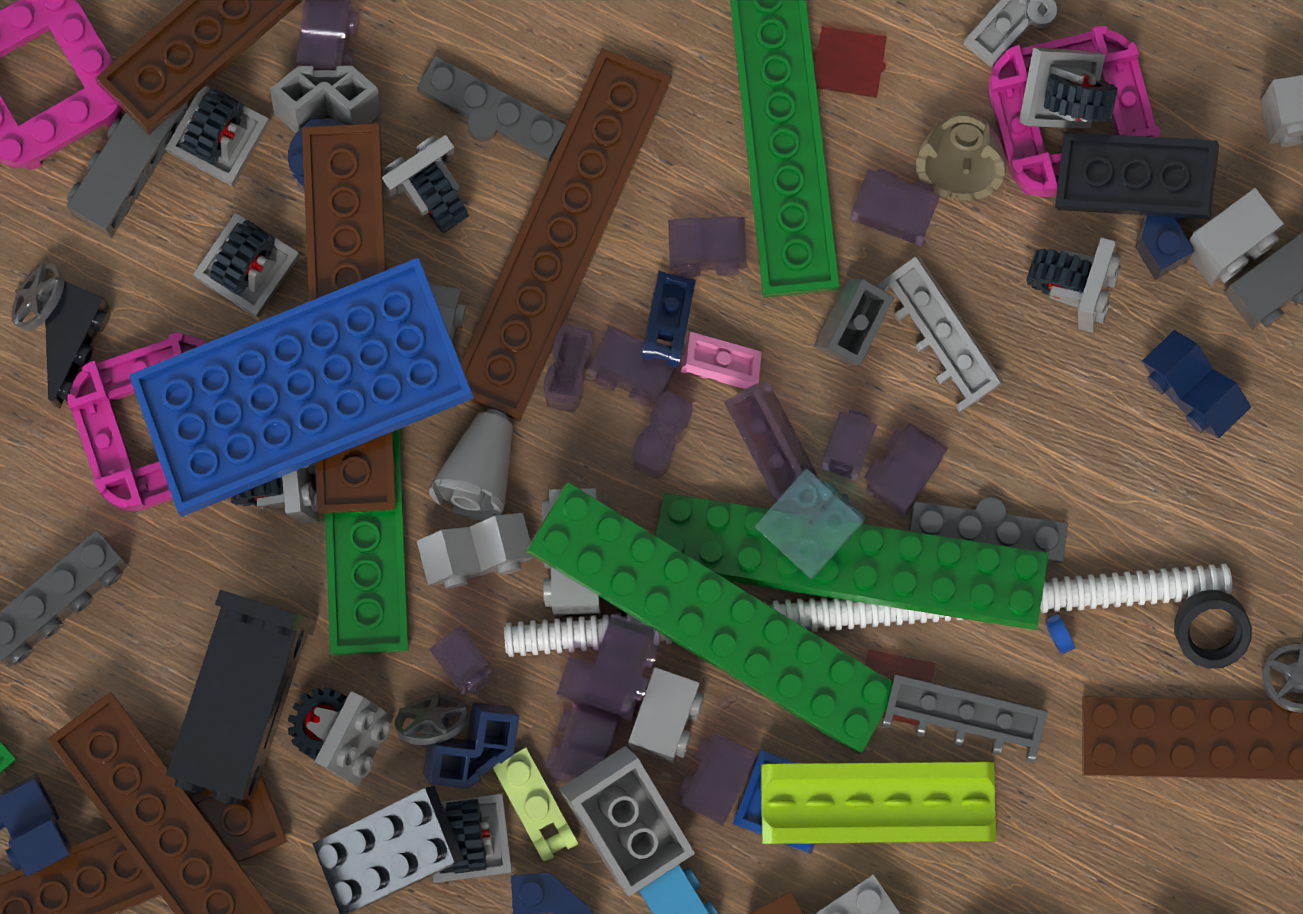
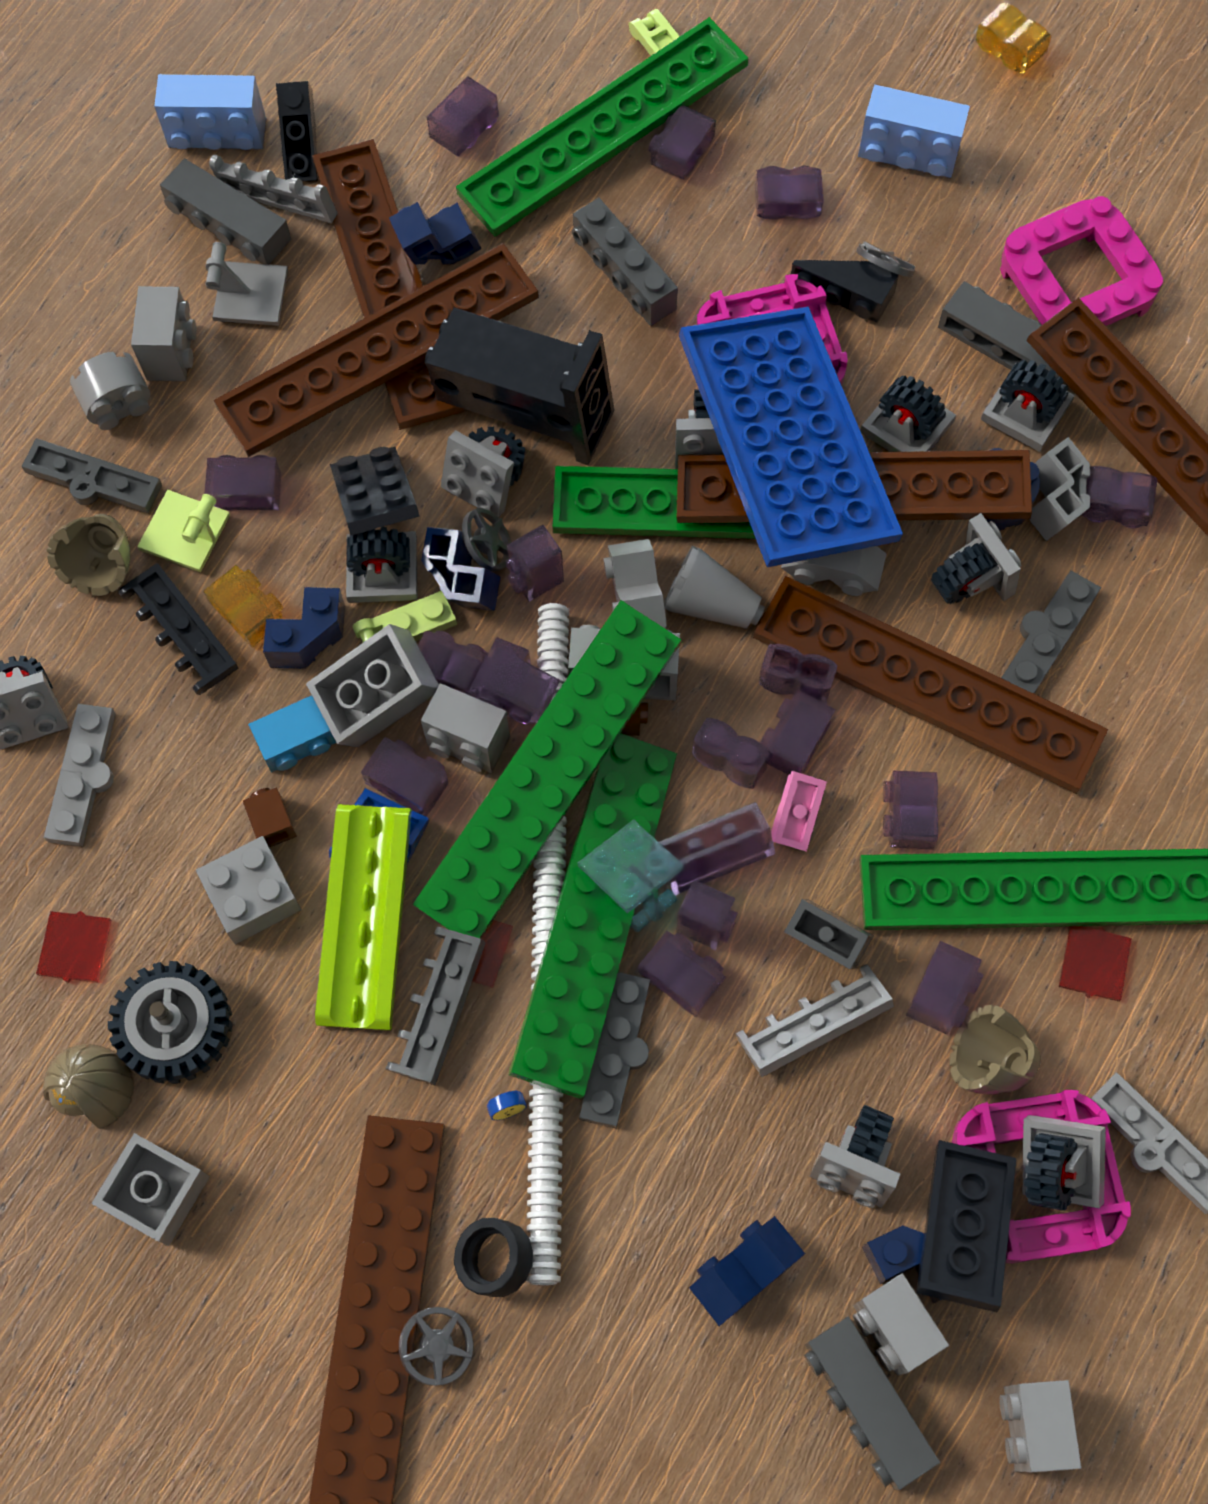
camera: 95 degrees right, 10 degrees down
dark blue plate [640,271,696,368] -> none

